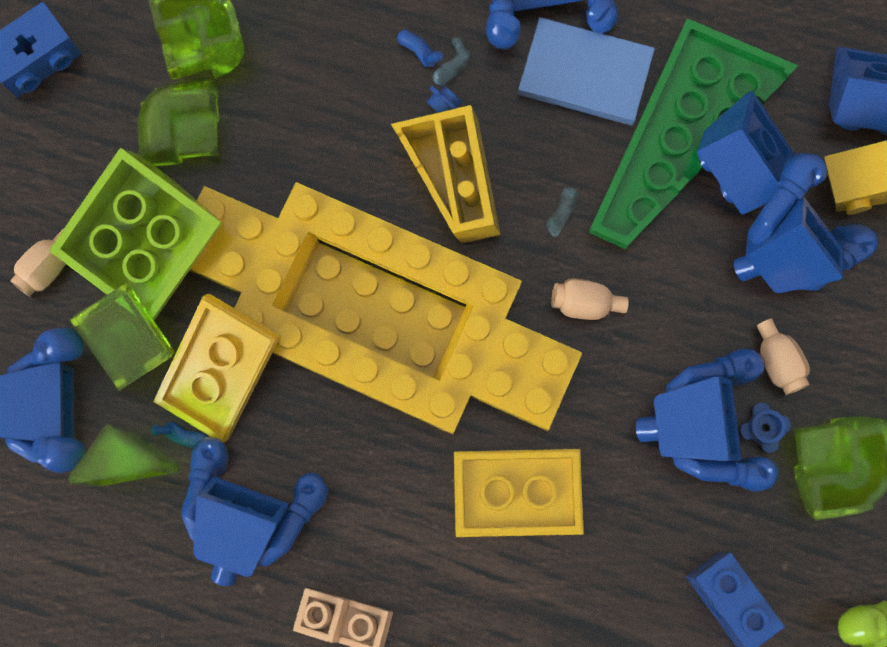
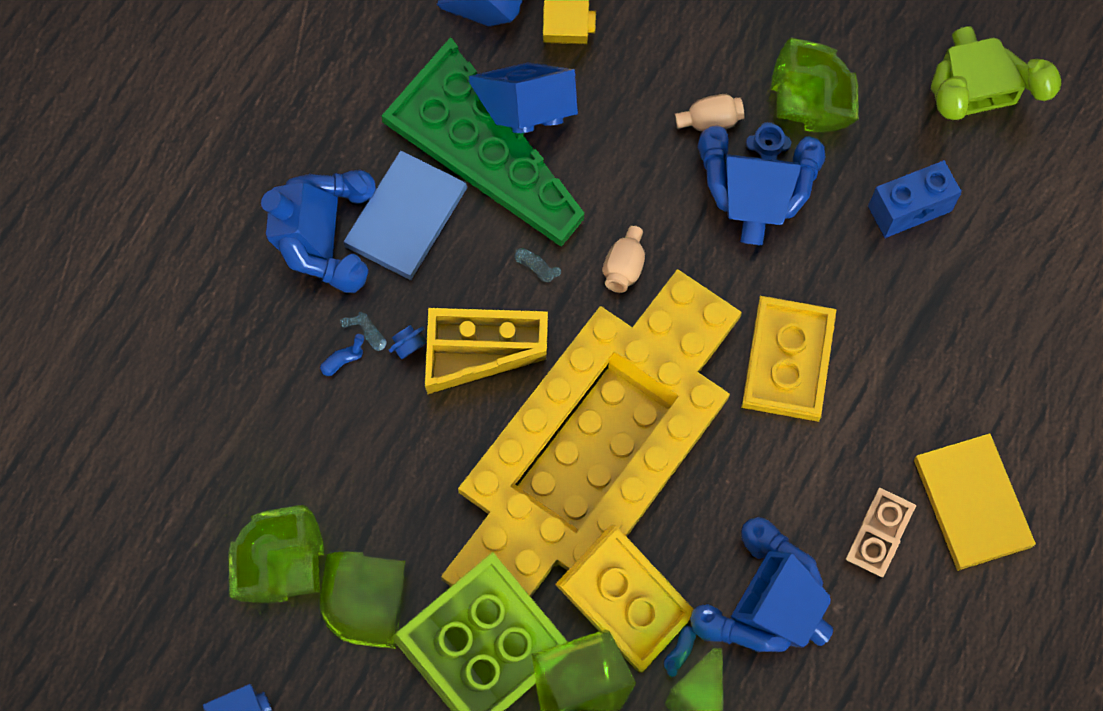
camera: 85 degrees left, 10 degrees down
blue torso [734,153,879,293] -> none

